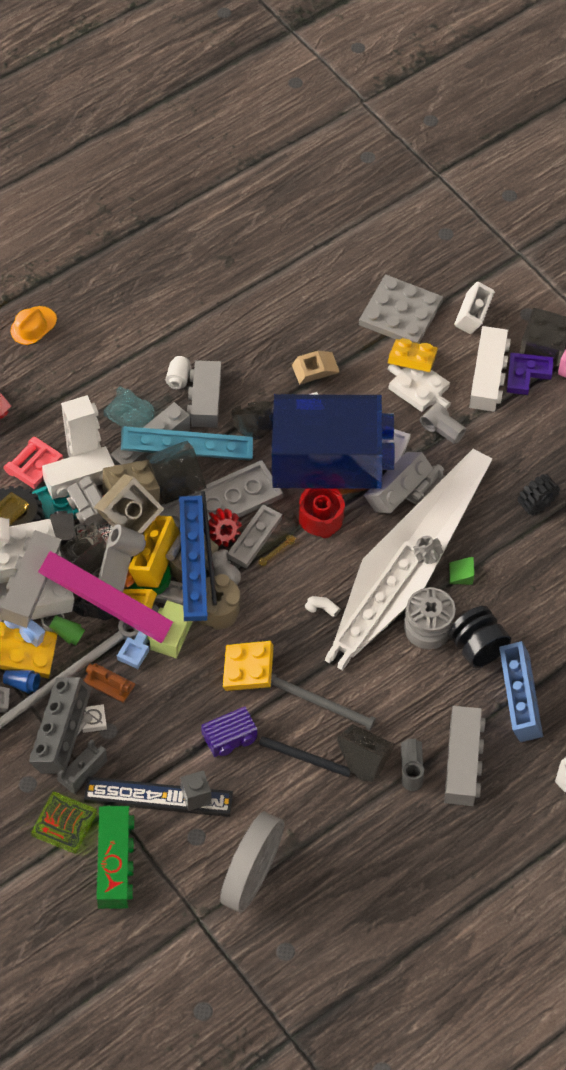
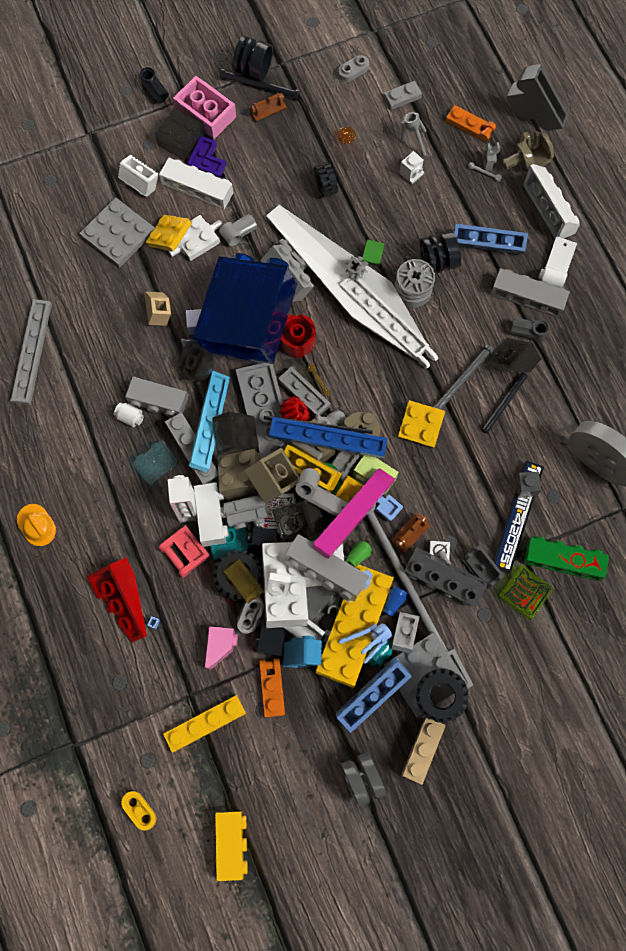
camera: 75 degrees left, 15 degrees up
dark purple brick [201,706,257,757] -> none
white arm [305,596,341,617] -> none
none -> light grey tile [10,299,52,405]
none -> white door [538,237,577,288]

